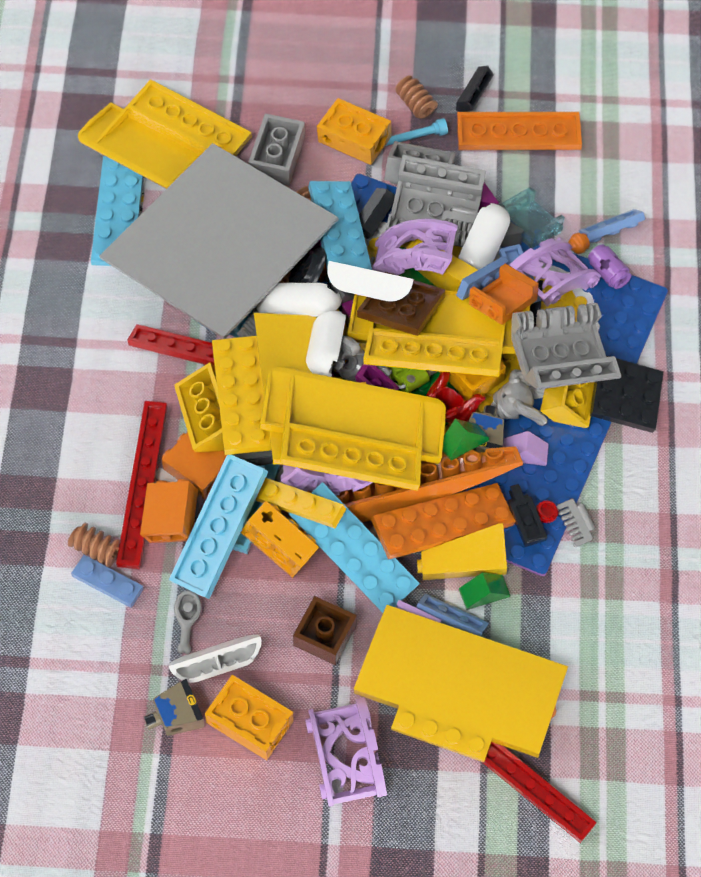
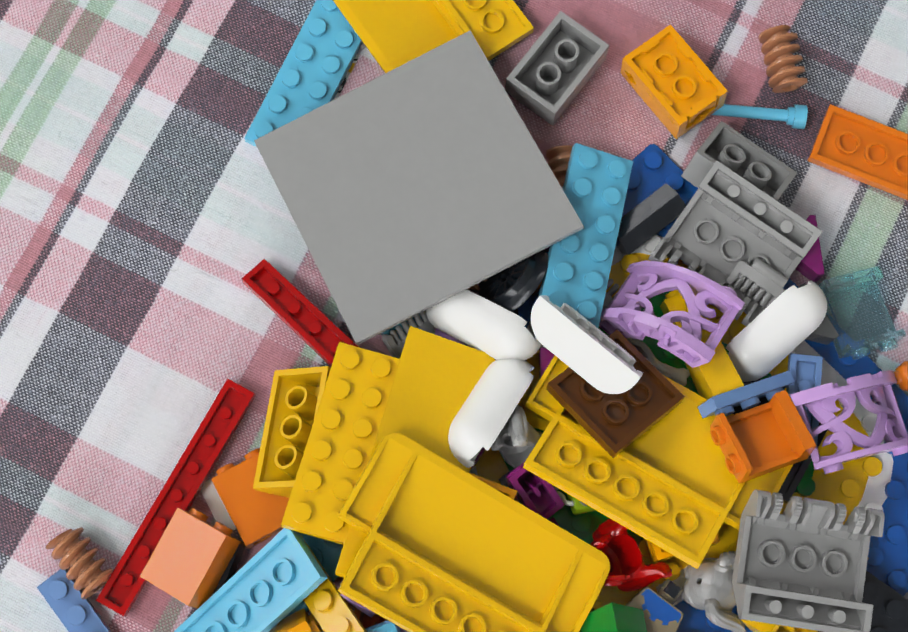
camera: 25 degrees right, 15 degrees up
black piece [456,66,494,112] -> none

